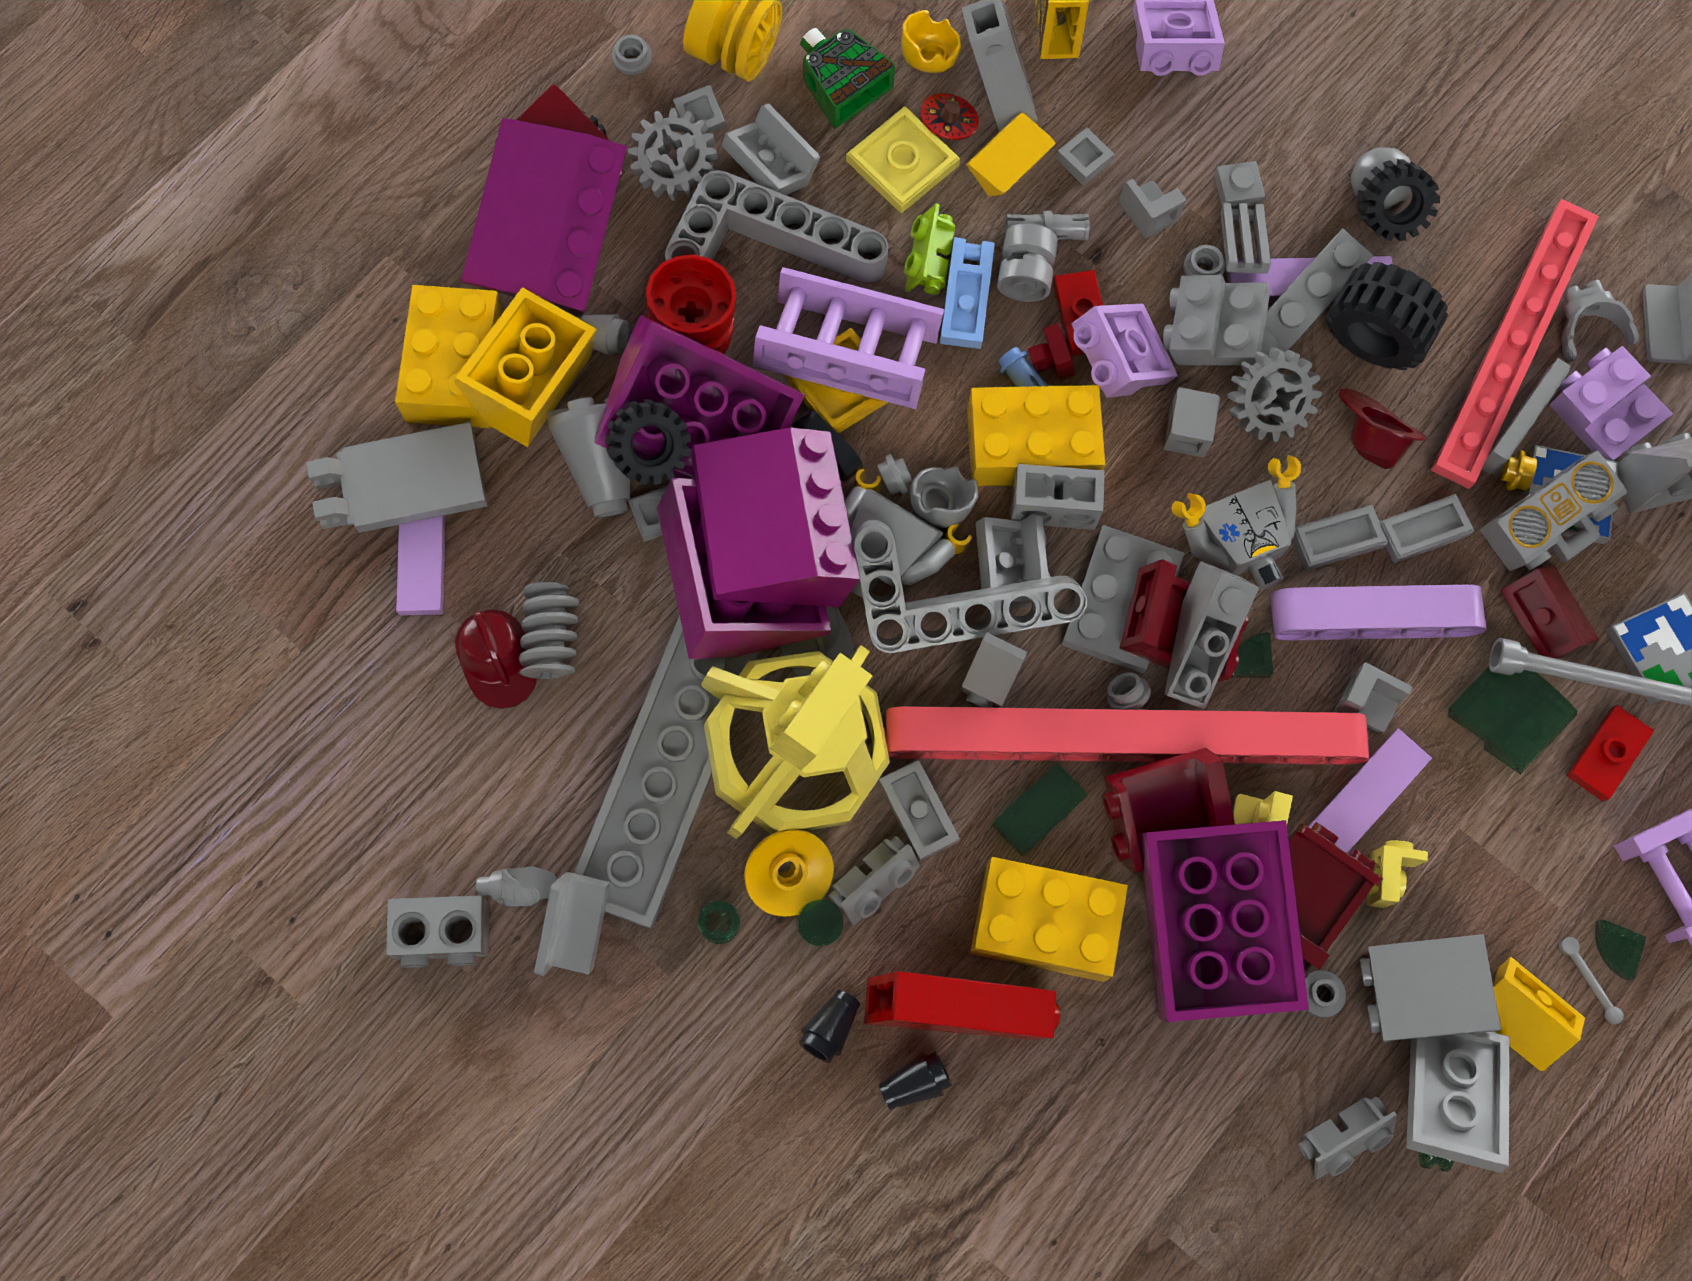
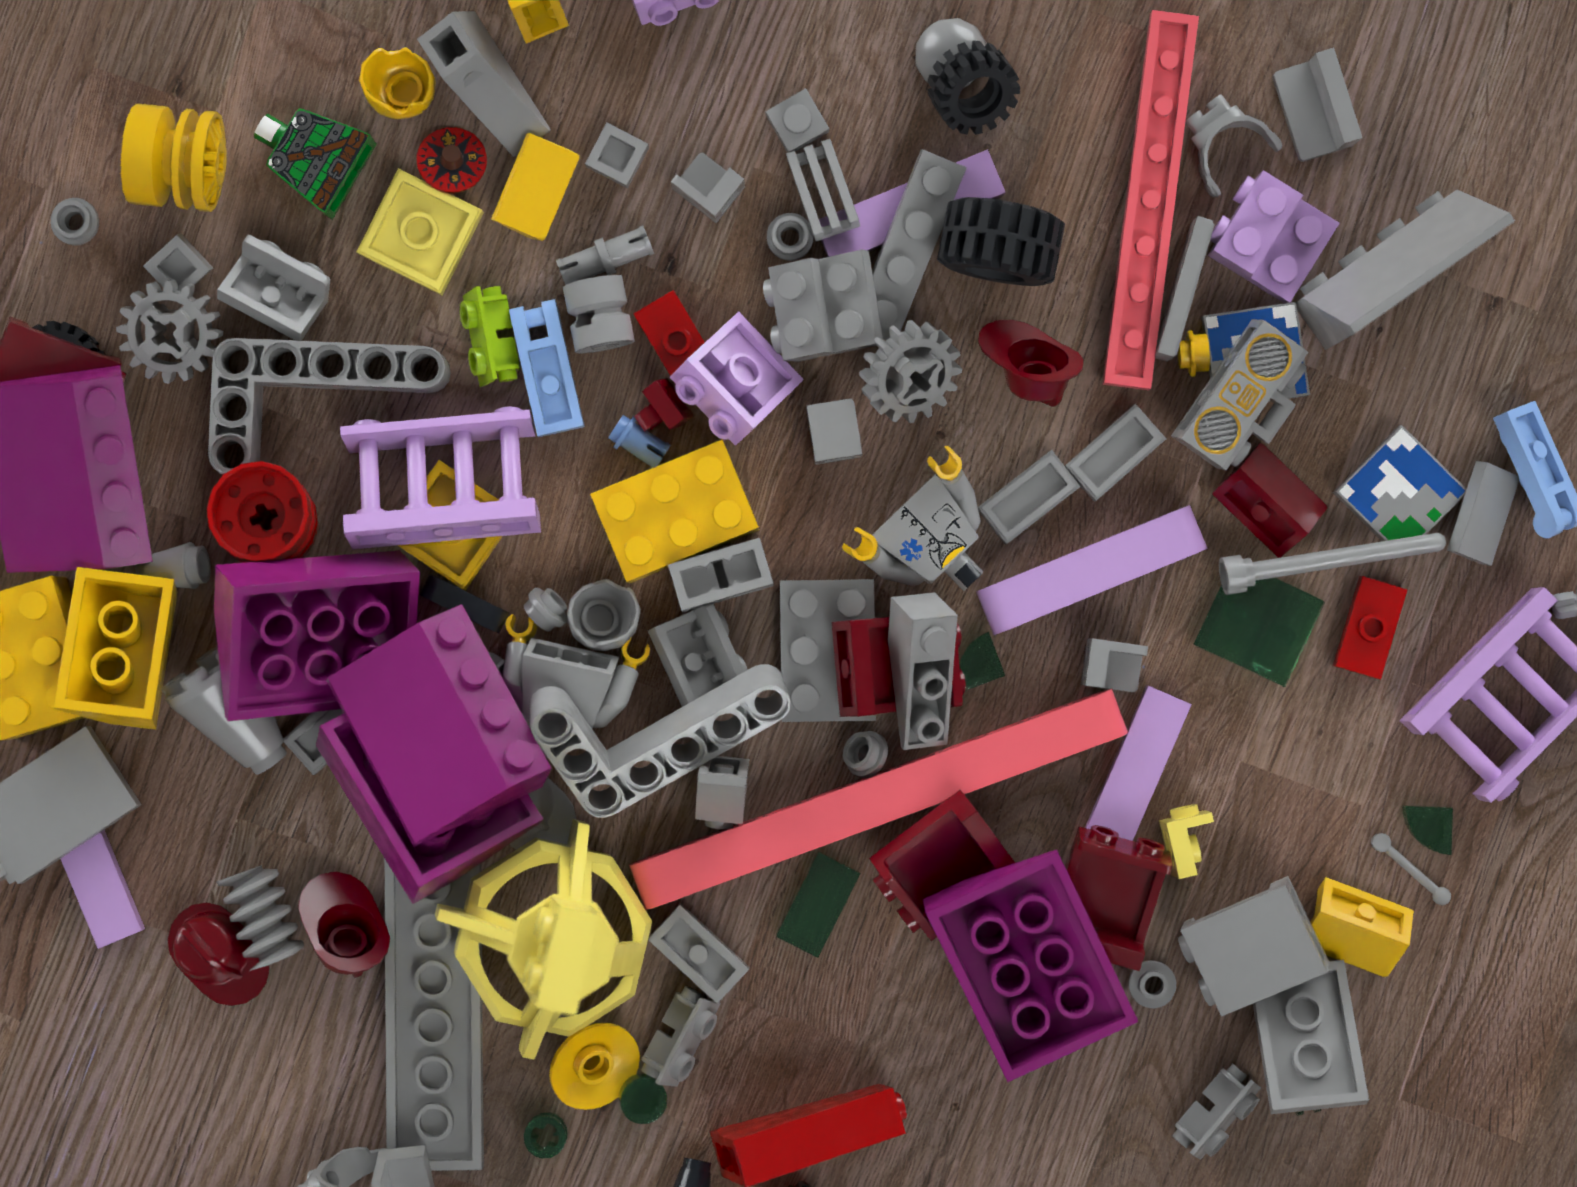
camera: 15 degrees left, 15 degrees up
black tyre [605,399,691,485] -> none
yellow brick [970,857,1128,982] -> none
light yellow bracket [1232,791,1293,825] -> none
none -> dark red piece [298,872,390,978]

